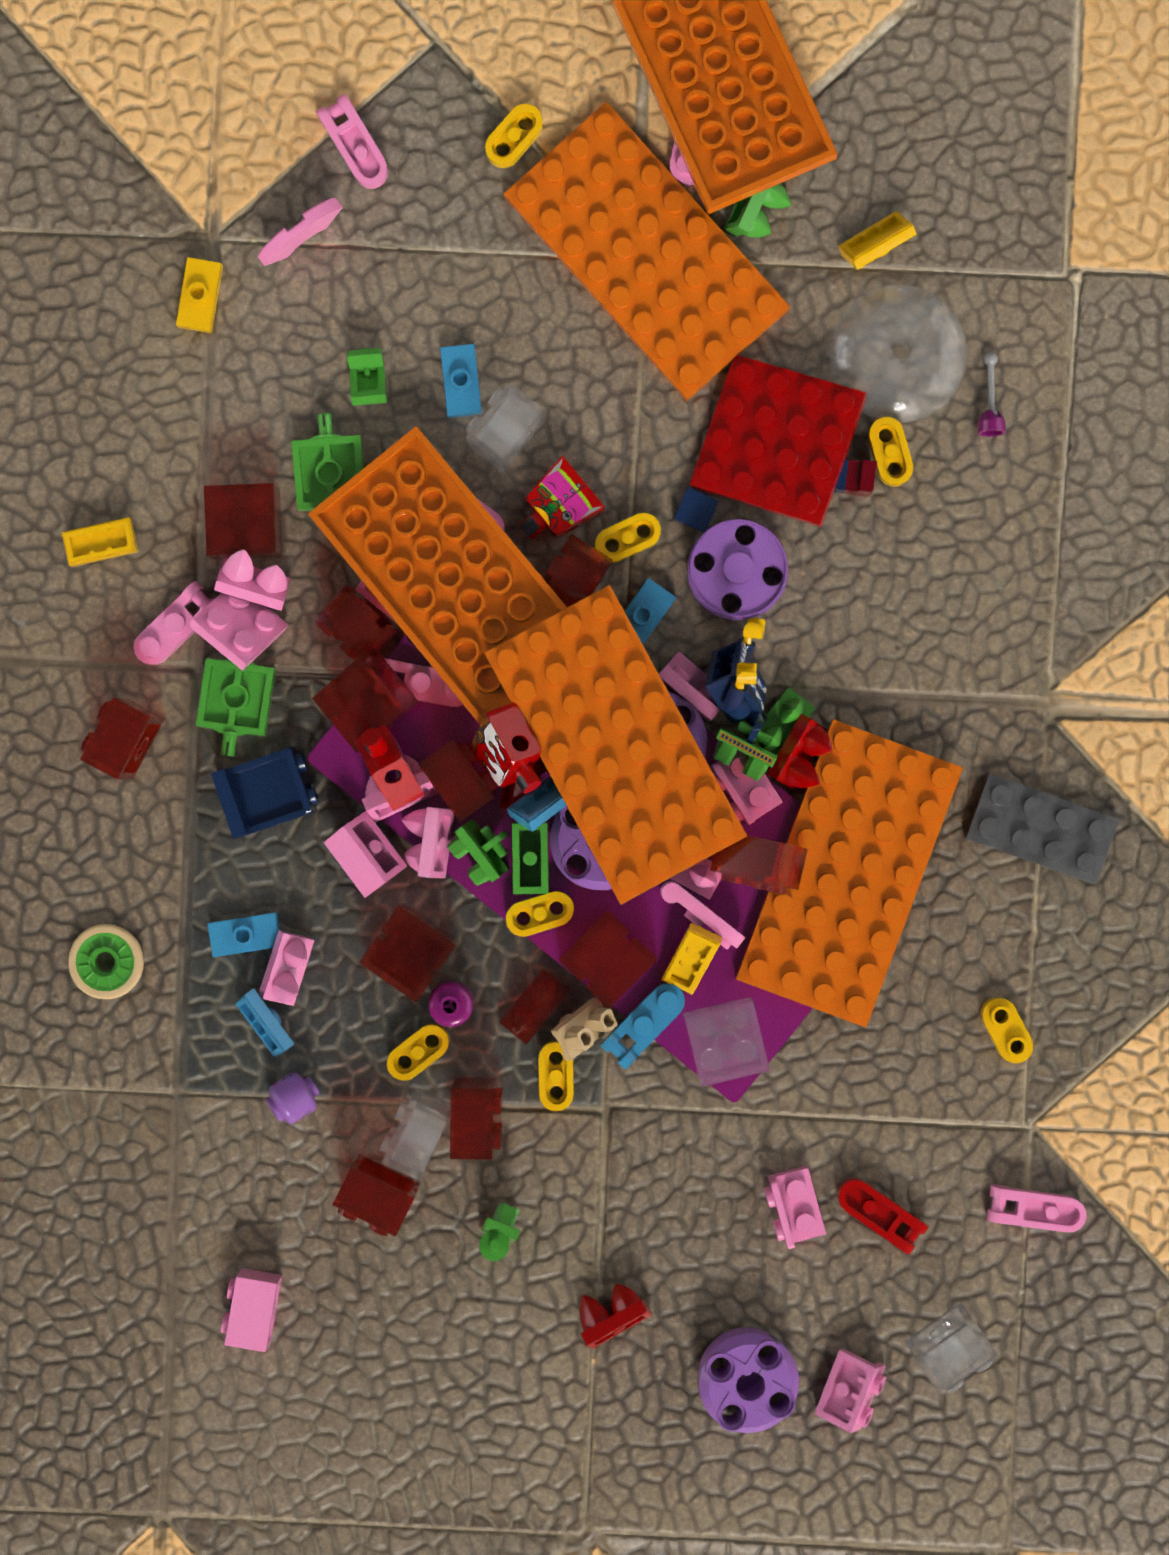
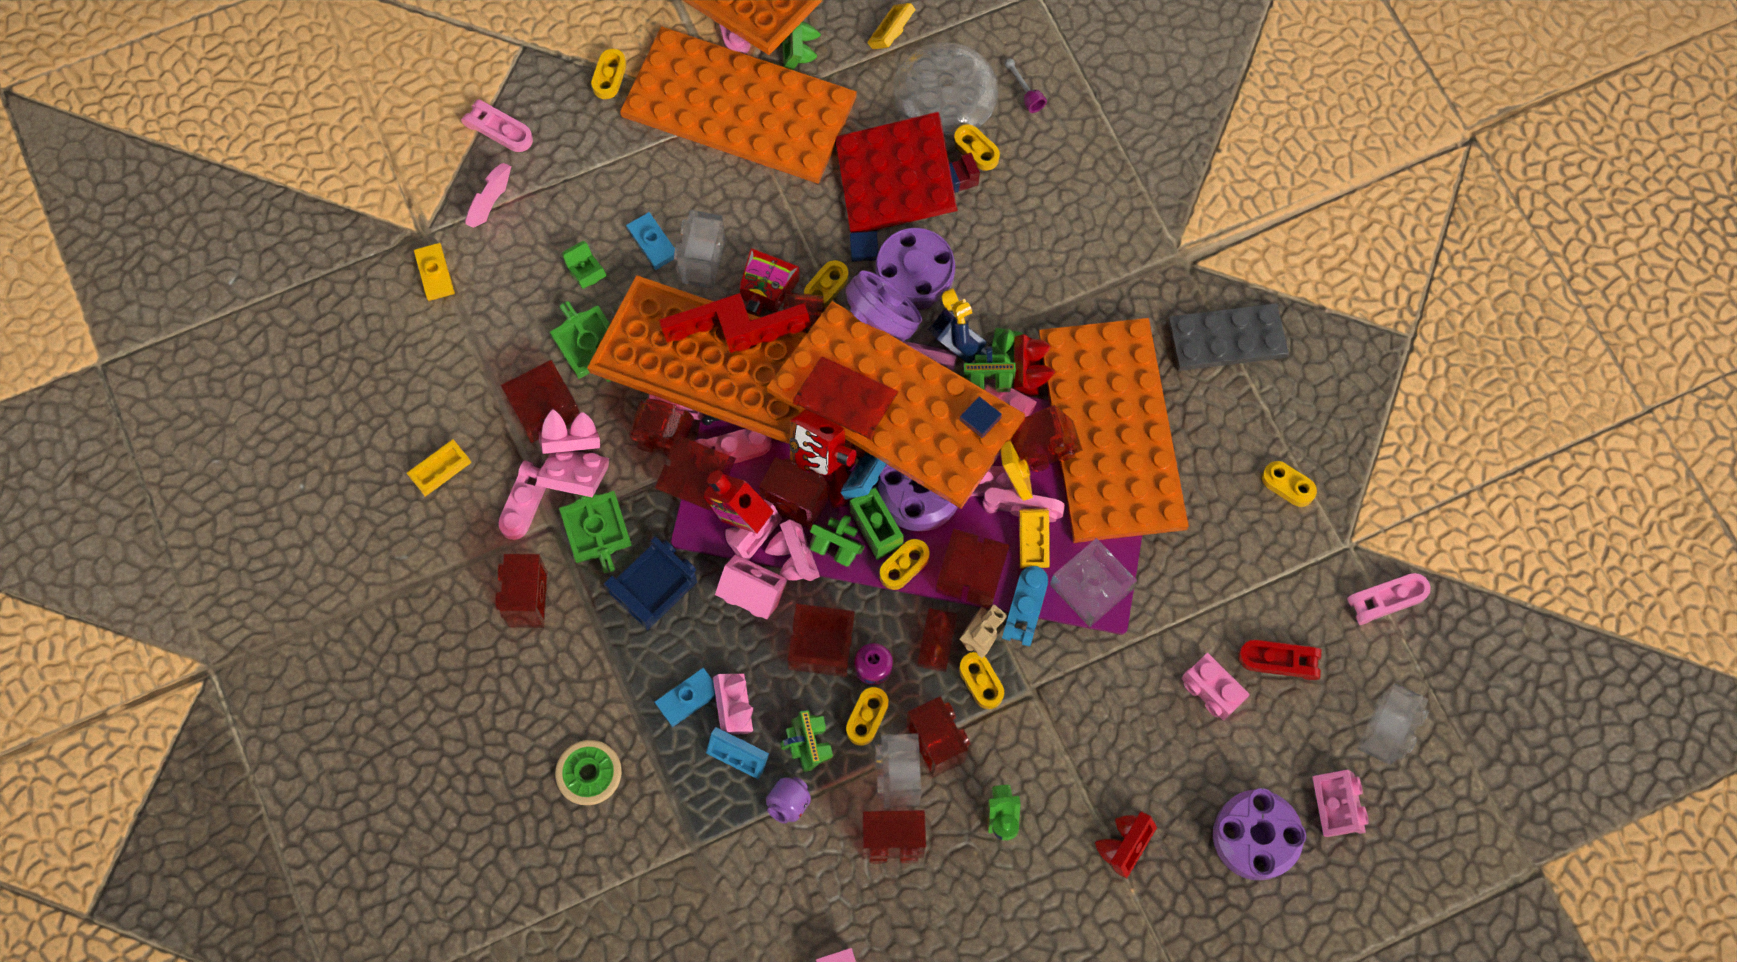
camera: 30 degrees left, 20 degrees down
none -> red bracket [659,293,811,353]
none -> bright green hips [780,710,833,772]
none -> clear red piece [793,356,898,440]
none -> medium lavender piece [846,270,922,343]
none -> dark blue tile [960,396,1002,438]
none -> yellow plate [1000,441,1033,501]

